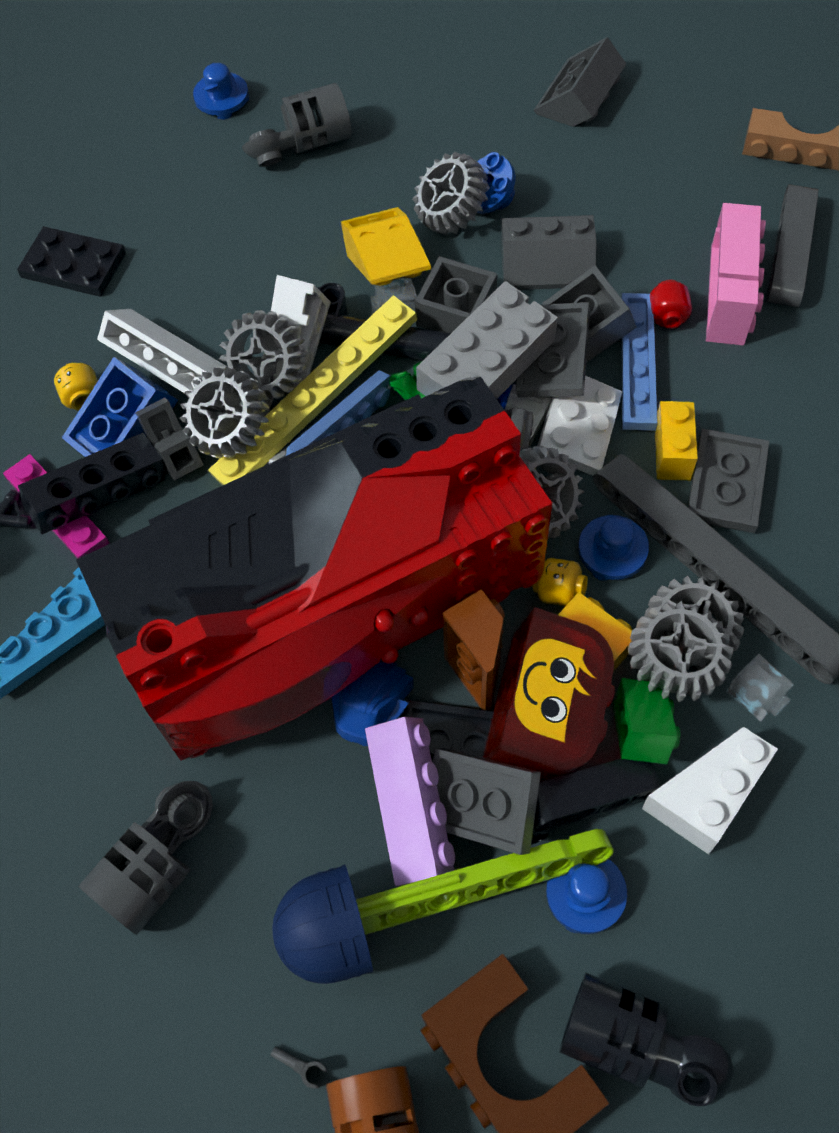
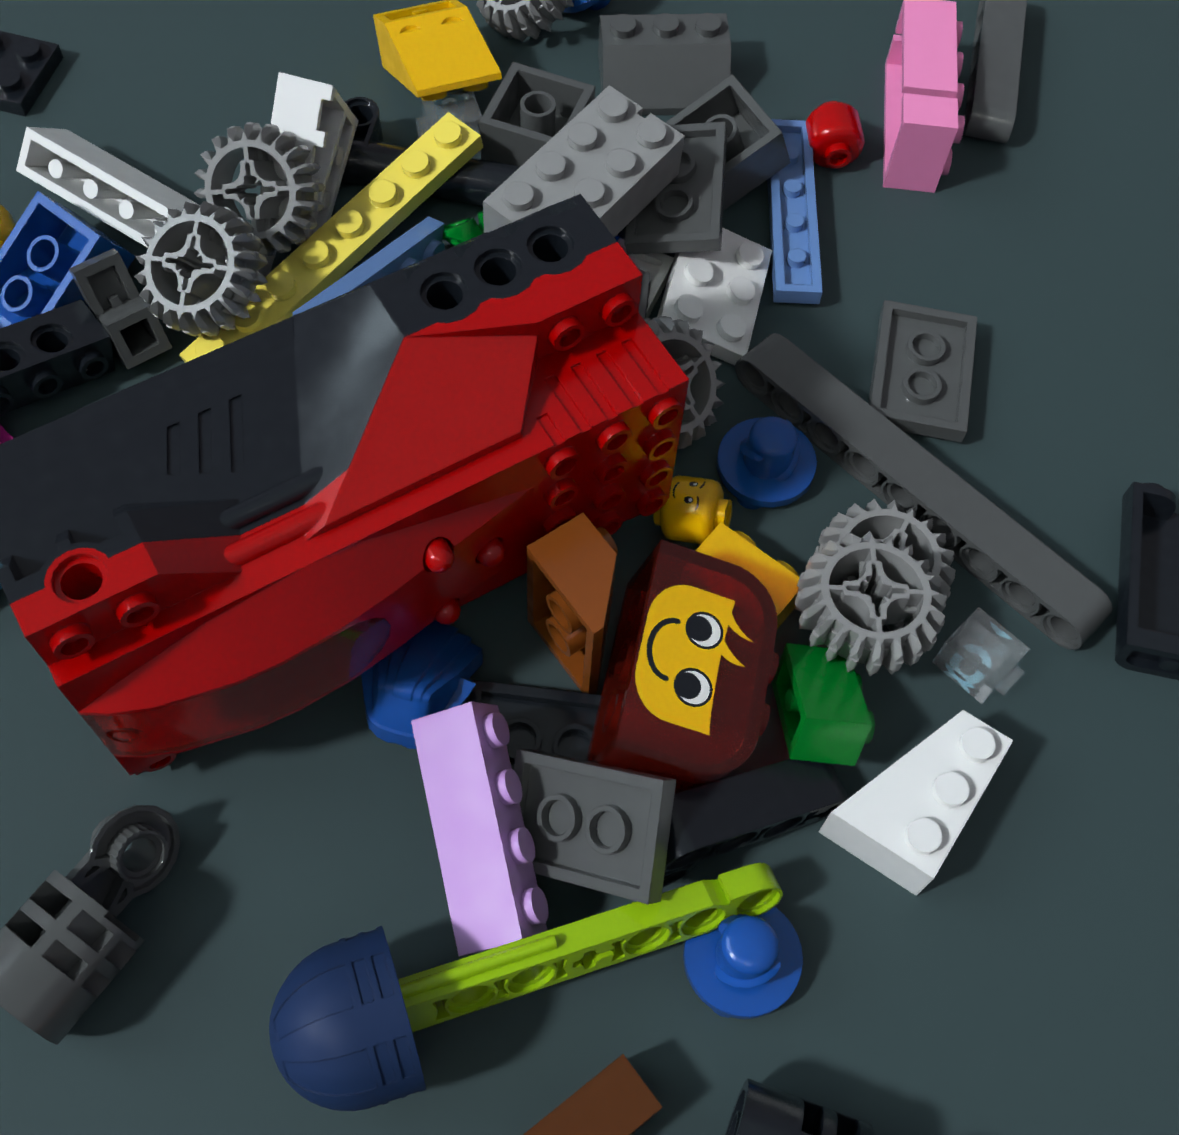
camera: 10 degrees left, 0 degrees up
yellow brick [655,401,698,481] -> none

